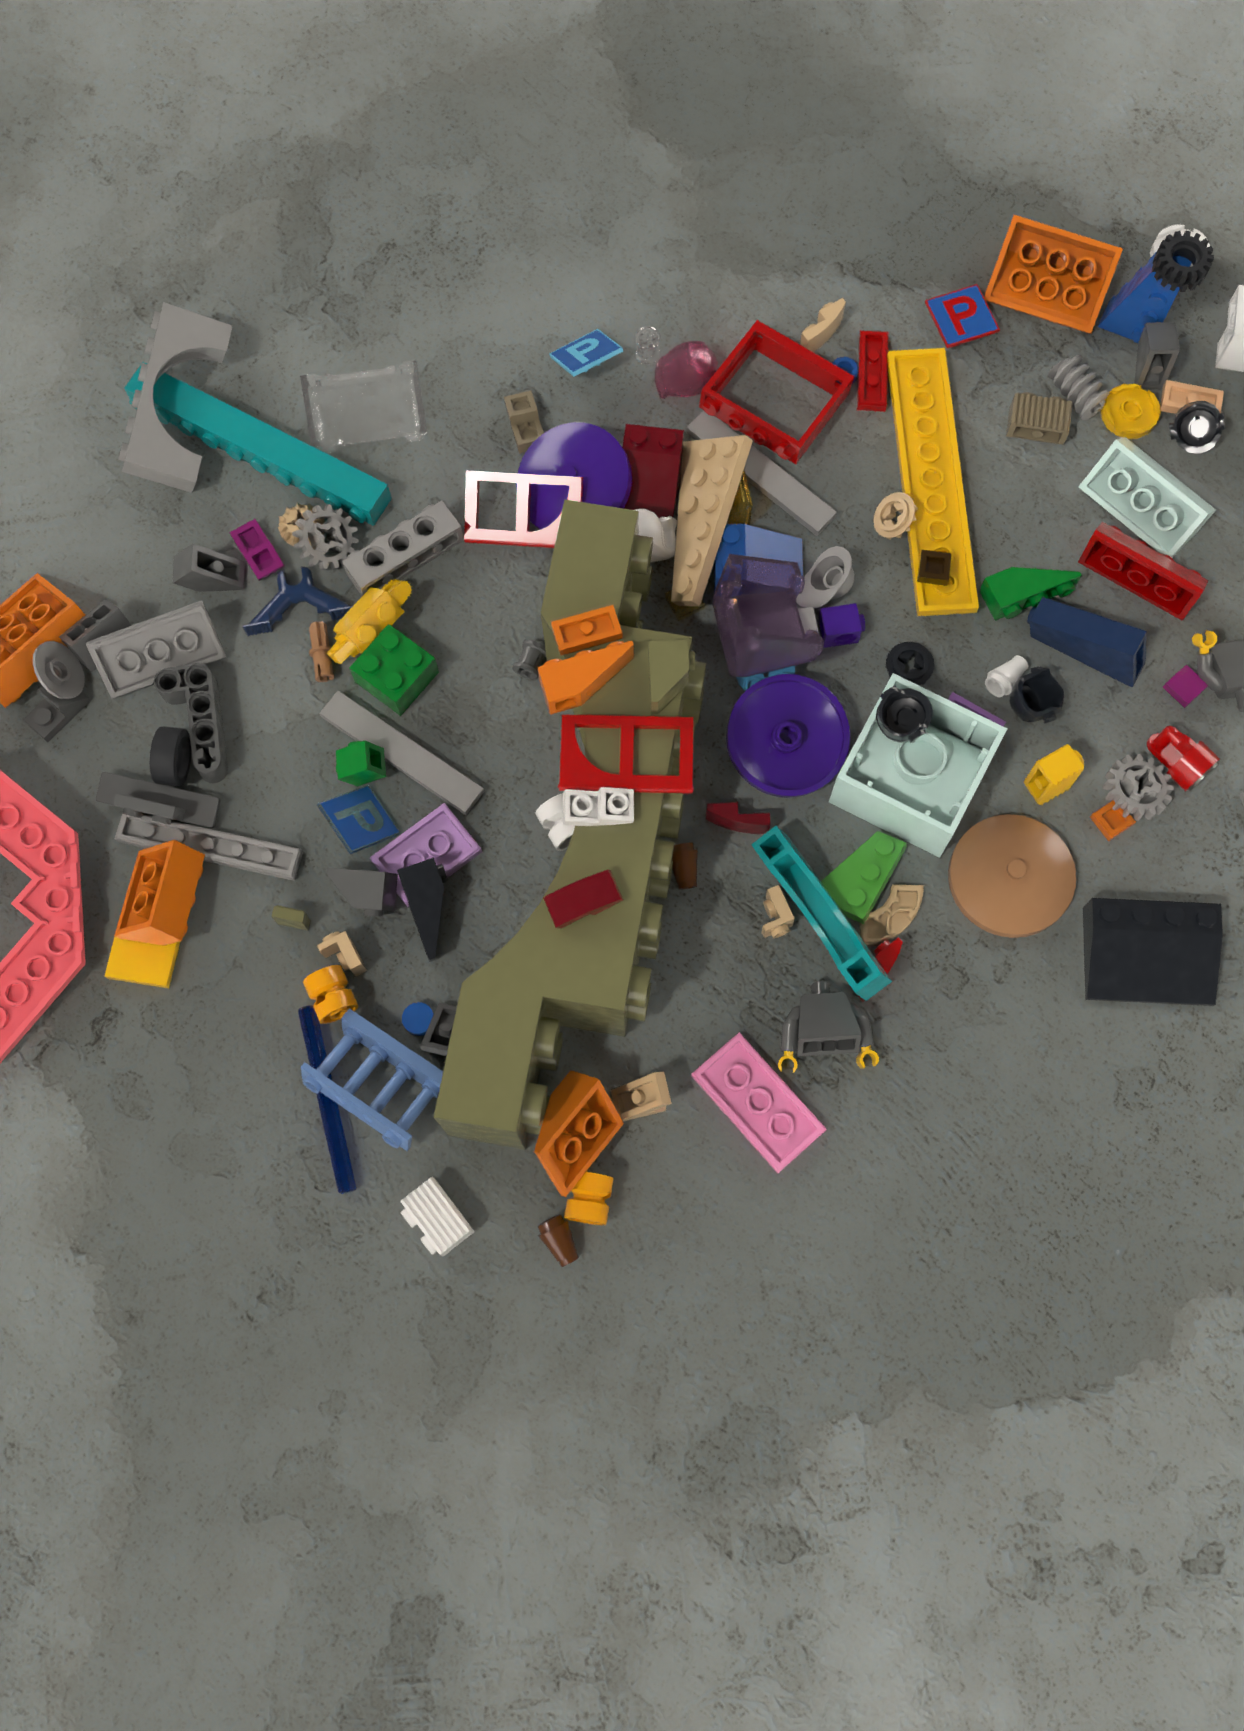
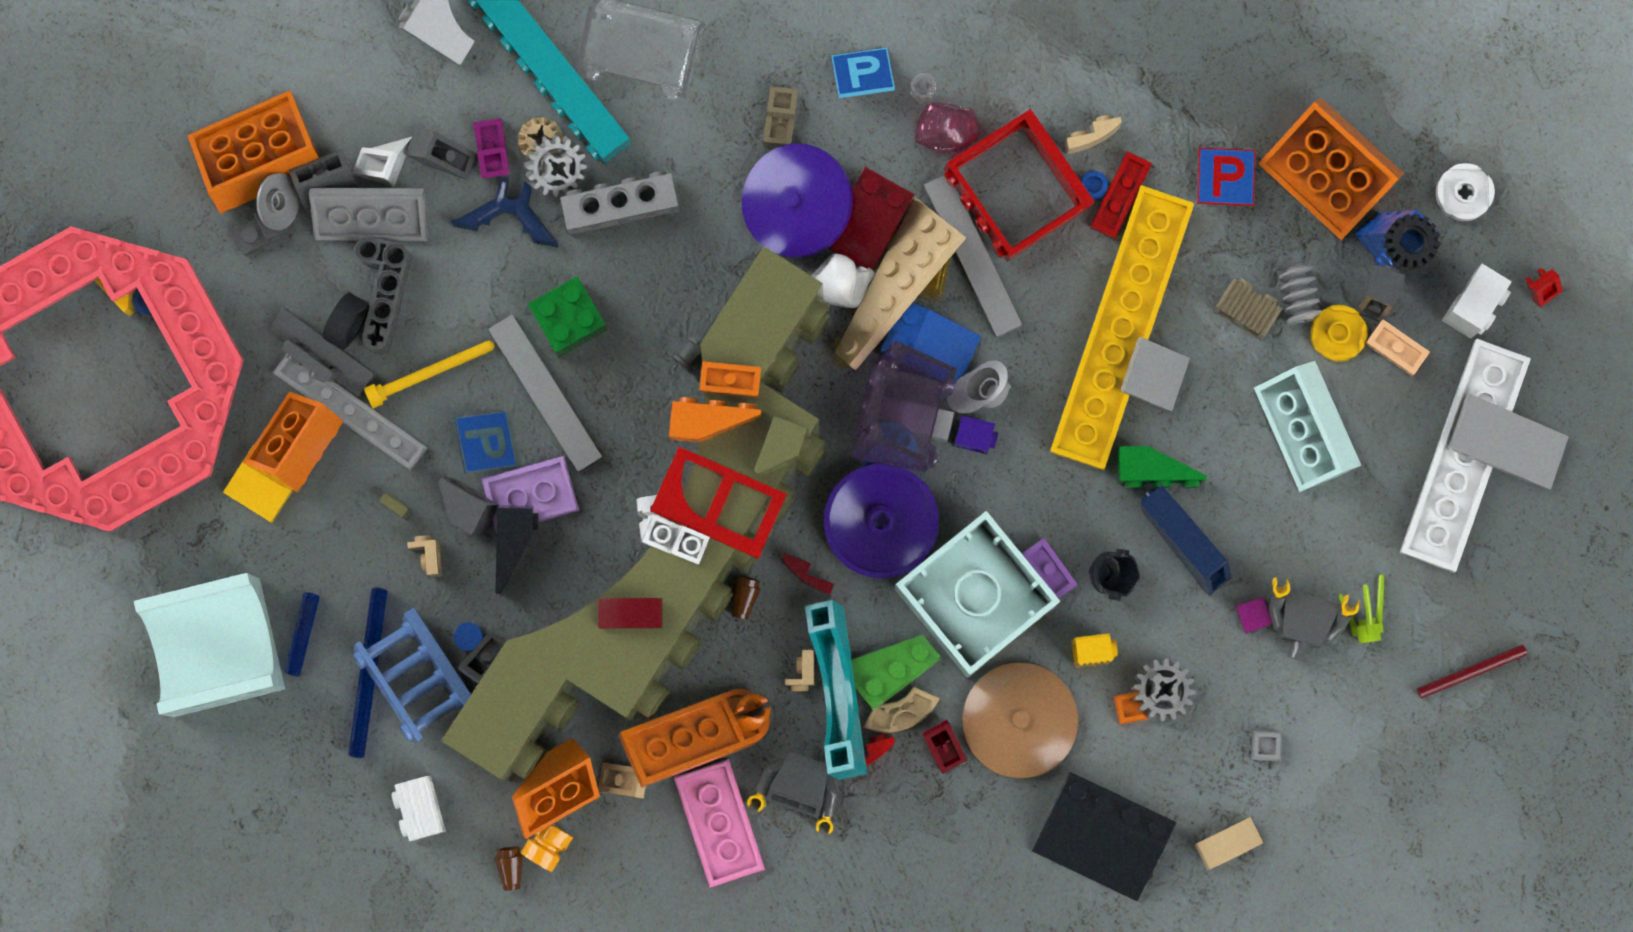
camera: 25 degrees right, 10 degrees up
light orange wheel [303,965,359,1024] -> none
medium nougat axle [309,622,335,682] -> none
yellow hinge [326,579,412,664] -> none
green brick [336,740,386,787] -> none
window [464,471,583,548] -> none
tan gear [874,492,918,540] -> none
black cap [876,686,932,743] -> none
black gear [885,642,934,685] -> none
dark brown plate [917,550,952,586] -> none
white cone [985,655,1028,697] -> none
red slope [1078,522,1209,621] -> none
red piece [1147,726,1221,792] -> none
black cap [1169,401,1225,454] -> none
none -> light aqua piece [134,573,285,717]
none -> clear blue axle [284,592,320,677]
none -> white slope [352,137,412,188]
none -> yellow piece [364,340,494,409]
none -> orange plate [618,689,771,788]
none -> dark red slope [921,720,967,774]
none -> light grey tile [1120,338,1190,411]

